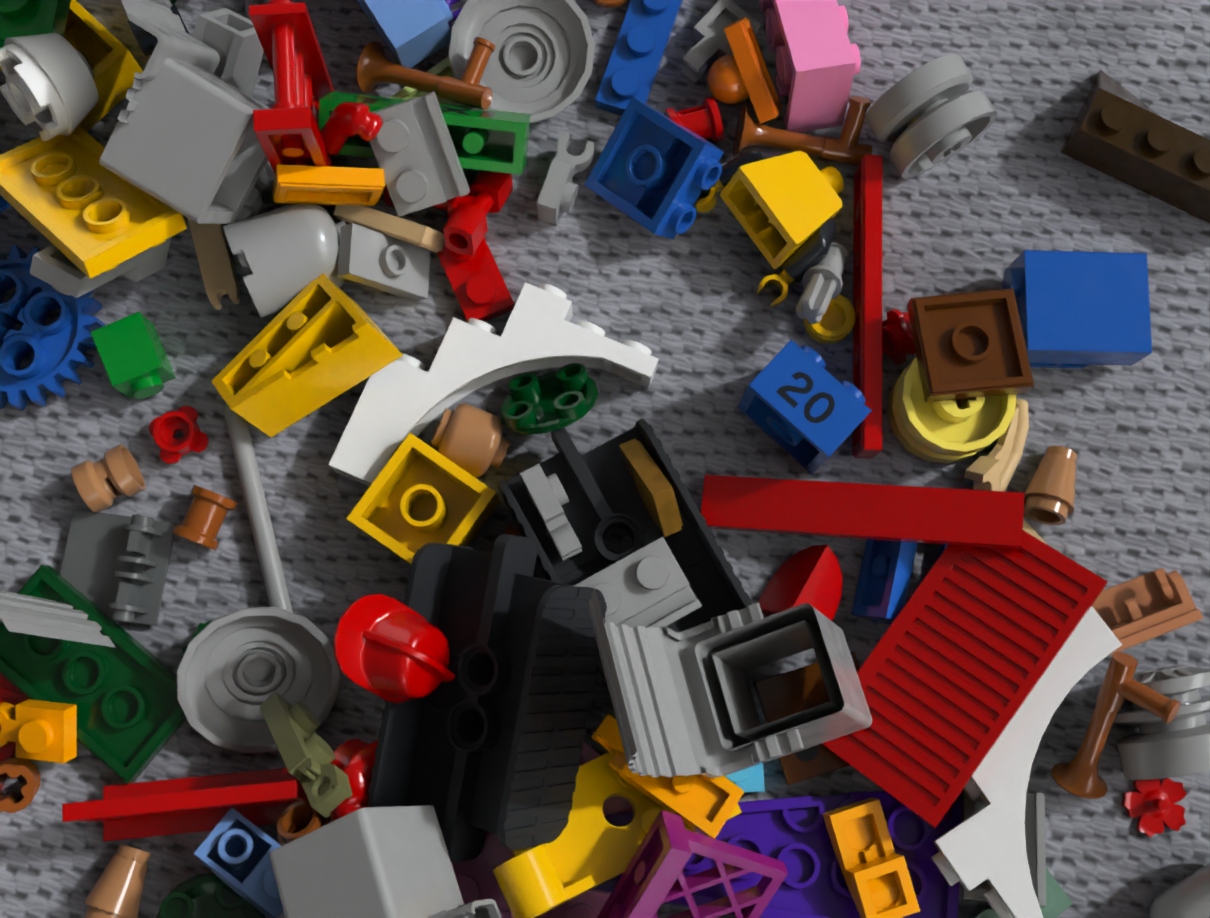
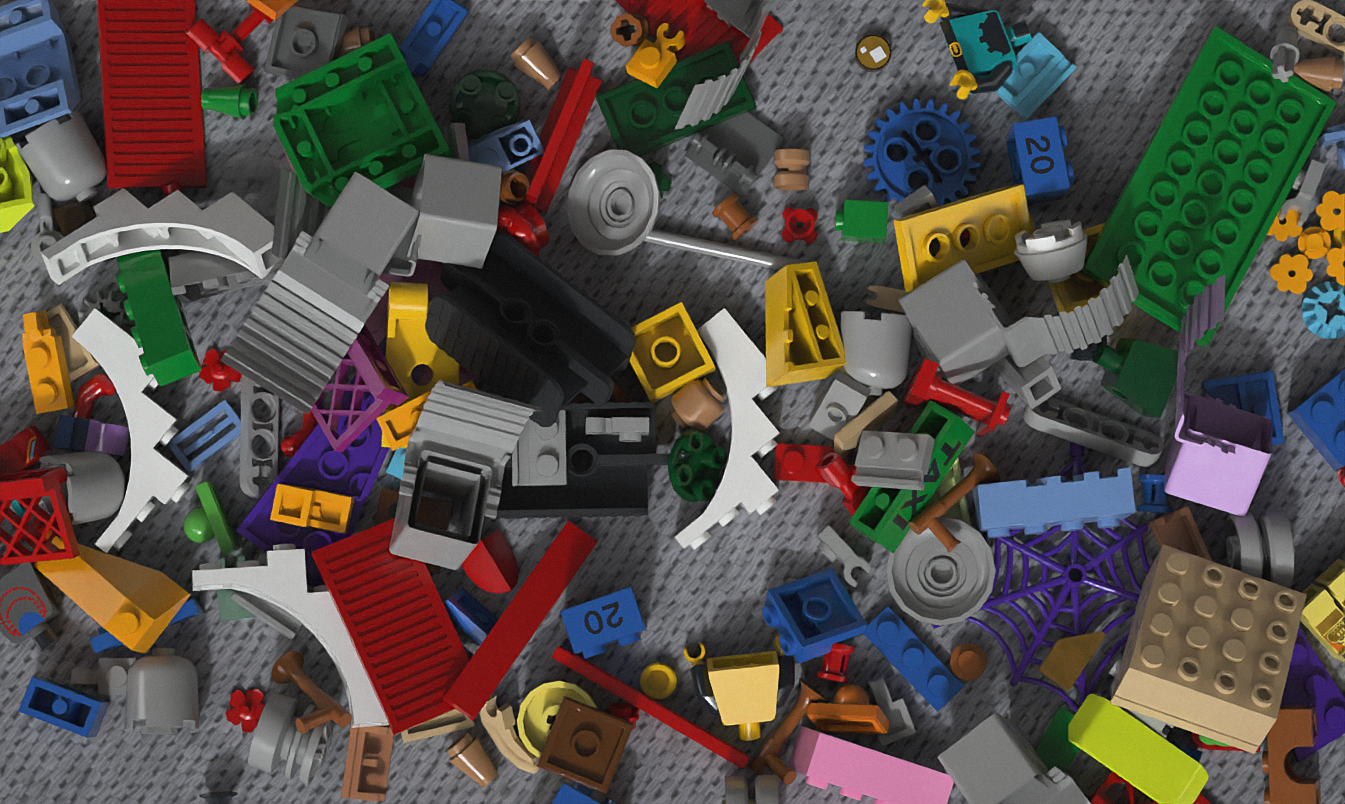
camera: 125 degrees right, 5 degrees up
olive hinge [260,692,353,818] -> none
light orange tile [272,164,385,206] -> none
red arm [320,102,383,155] -> none
red piece [334,594,456,703] -> none
pearl gold tile [619,438,683,537] -> none
light grey axle [795,242,850,324] -> none

